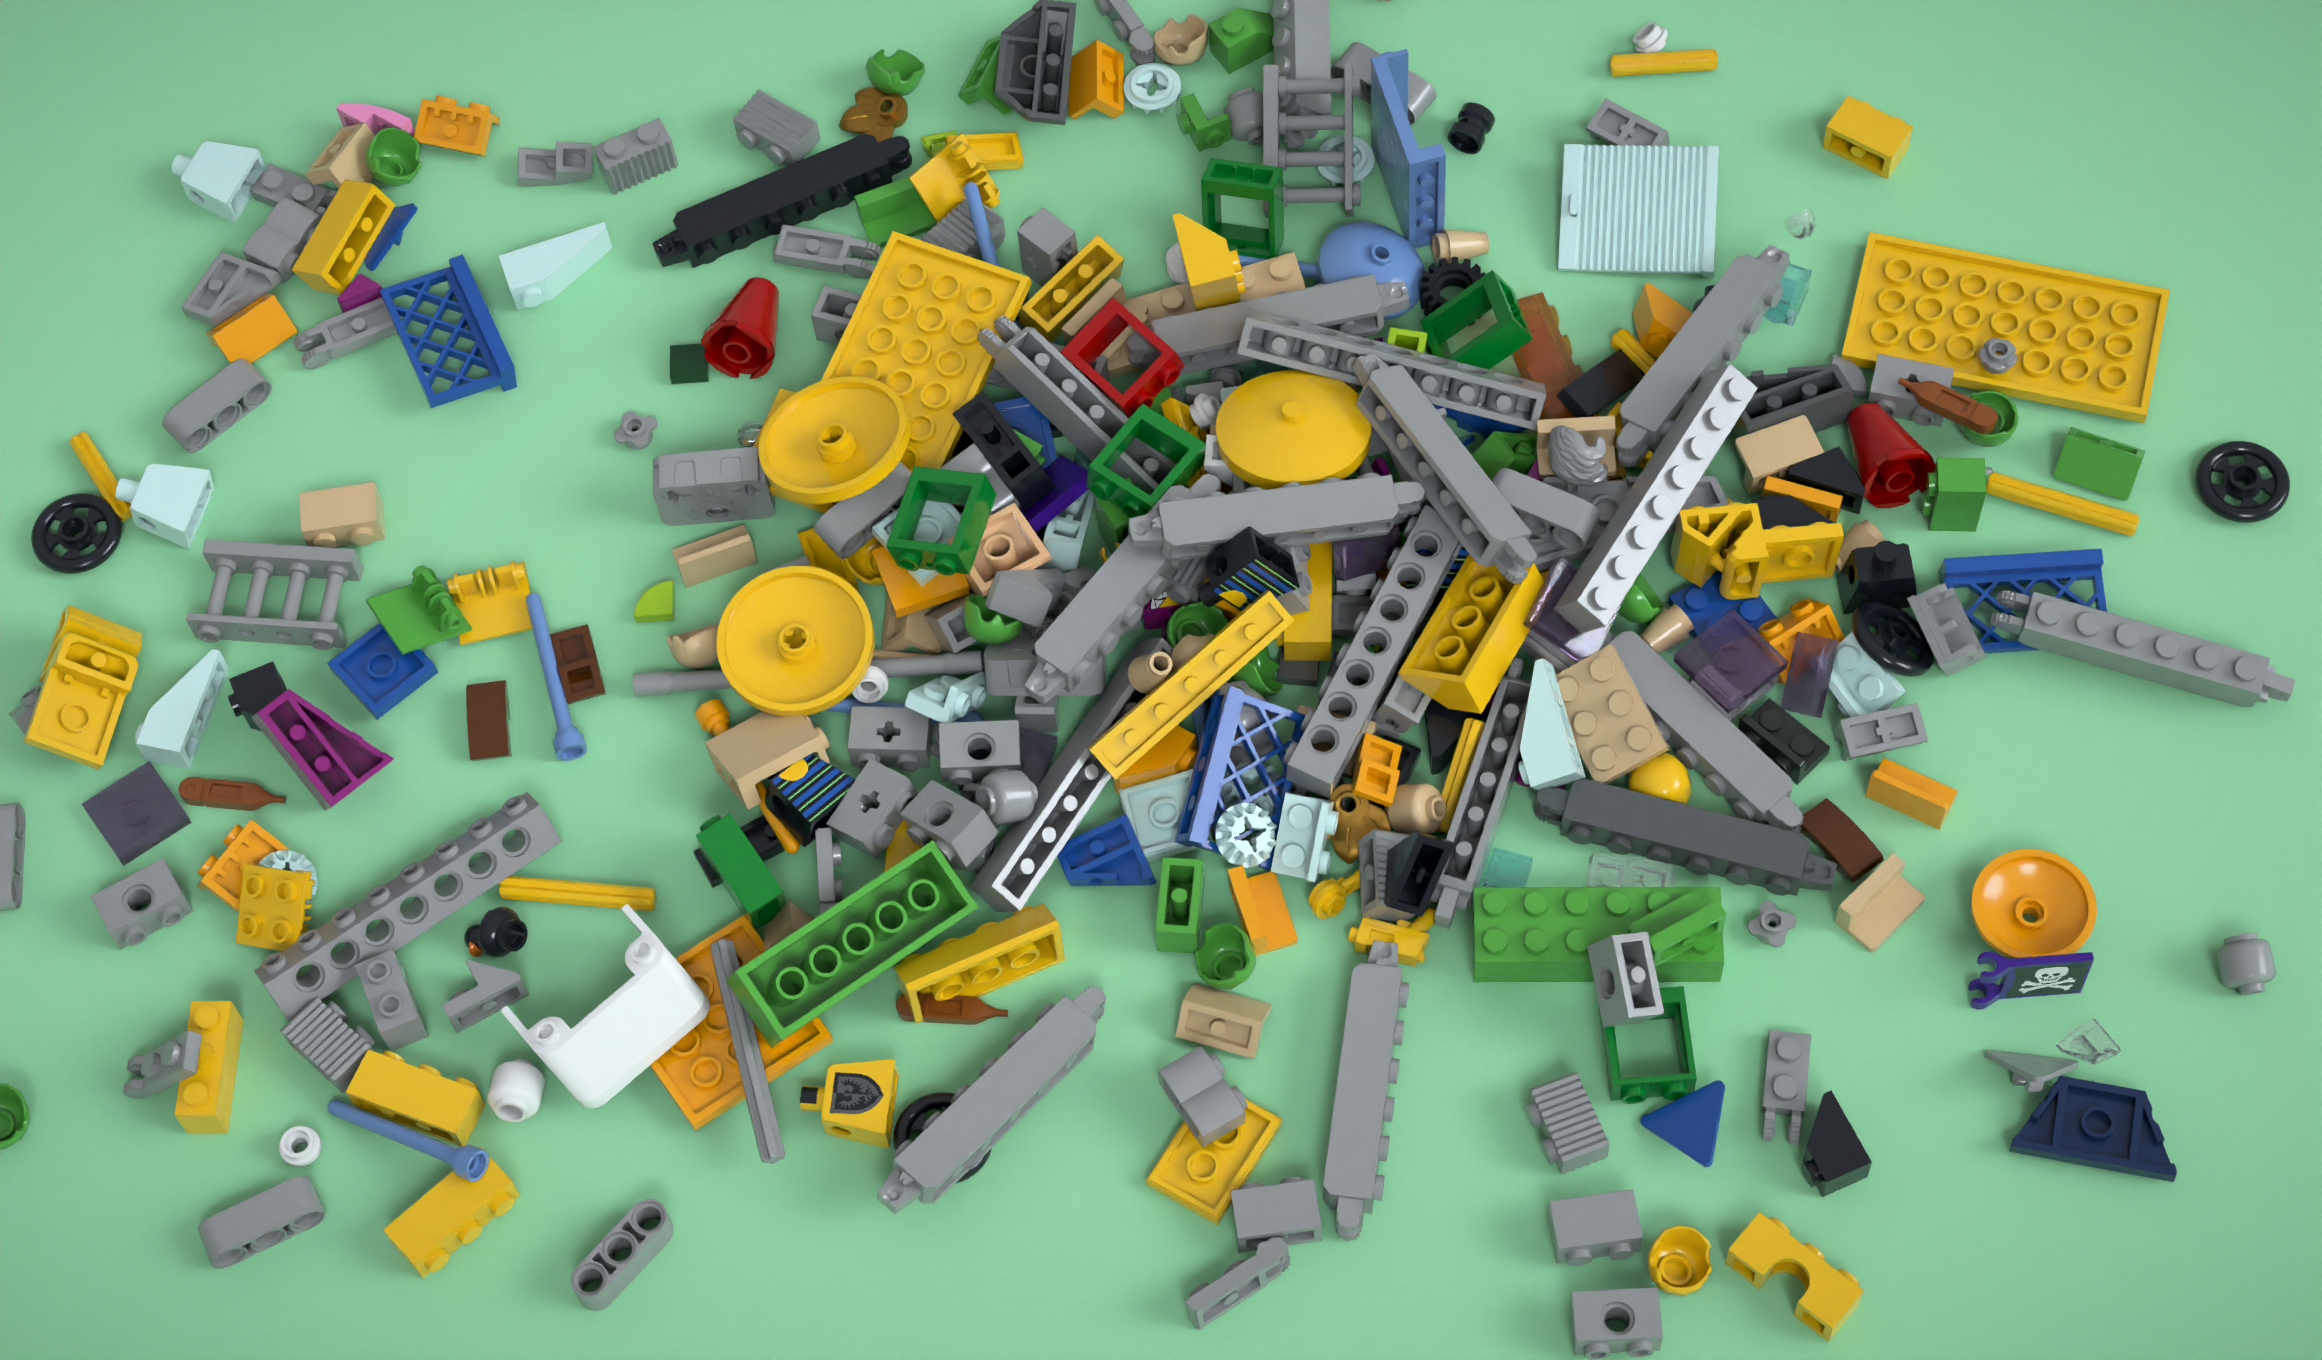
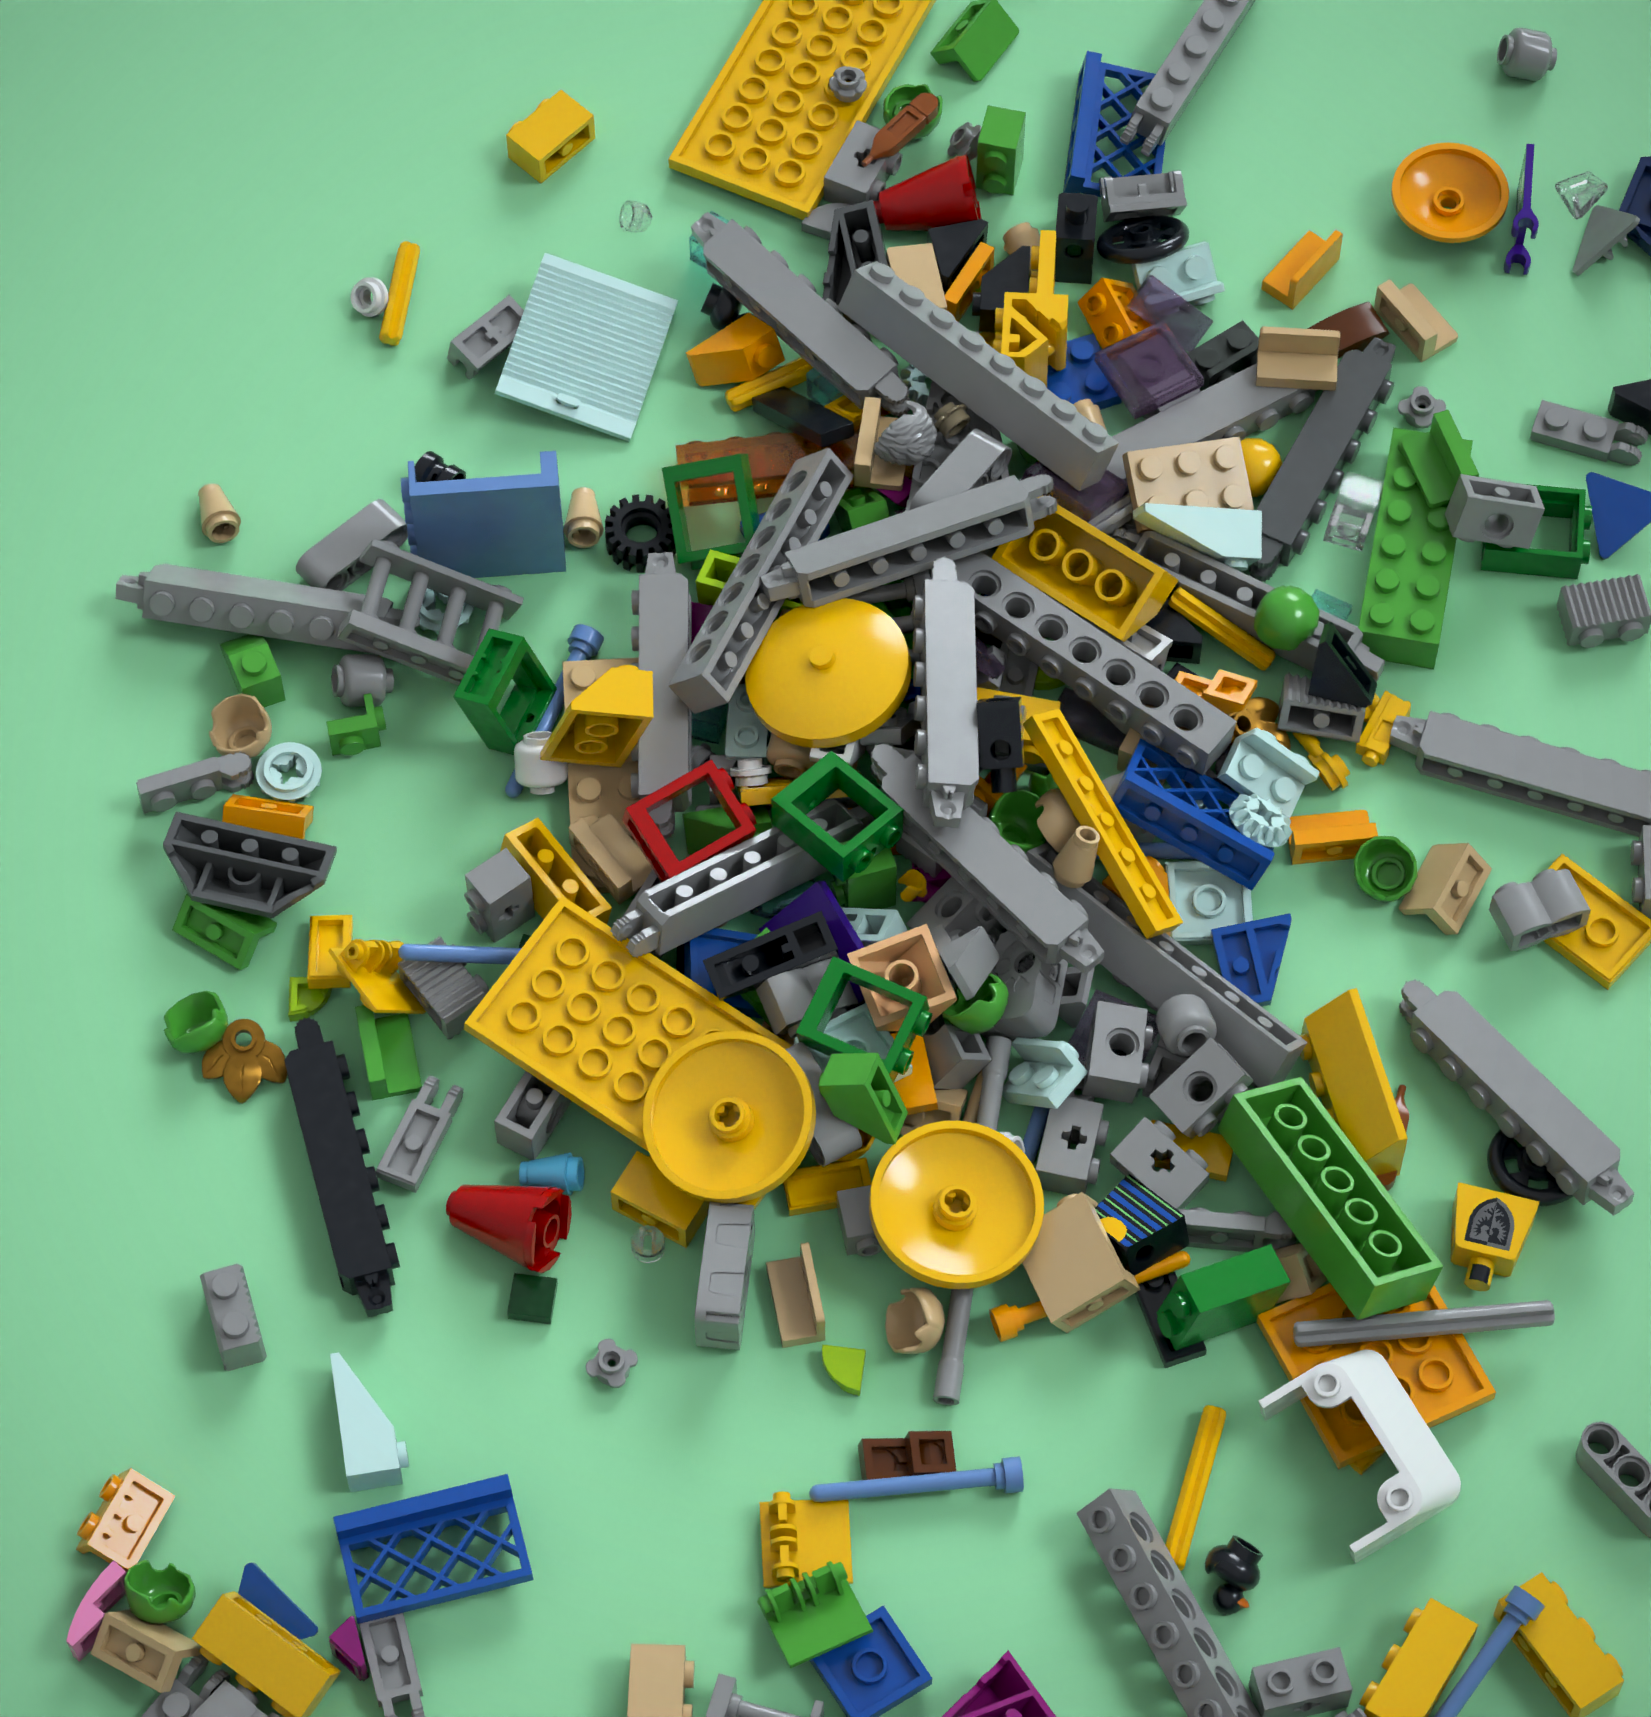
camera: 85 degrees left, 0 degrees up
light grey slope [442,960,529,1033] -> none
reddish brown slope [466,680,512,761] -> none
white head [487,1059,545,1123] -> none
light grey slope [517,142,592,186] -> none
light grey brick [733,90,821,166] -> none
bright green brick [1155,857,1205,954] -> none
medium blue dish [1317,222,1425,320] -> none
tan head [1384,783,1446,835] -> none
light grey hinge [1833,703,1928,761] -> none
yellow axle [1986,472,2139,536] -> none
none -> medium azure cone [519,1152,585,1195]
none -> bright green slope [818,1053,908,1144]
none -> dark tan plate [934,402,971,439]
none -> bright green hair [1253,585,1320,651]
none -> tan panel [1256,326,1340,391]

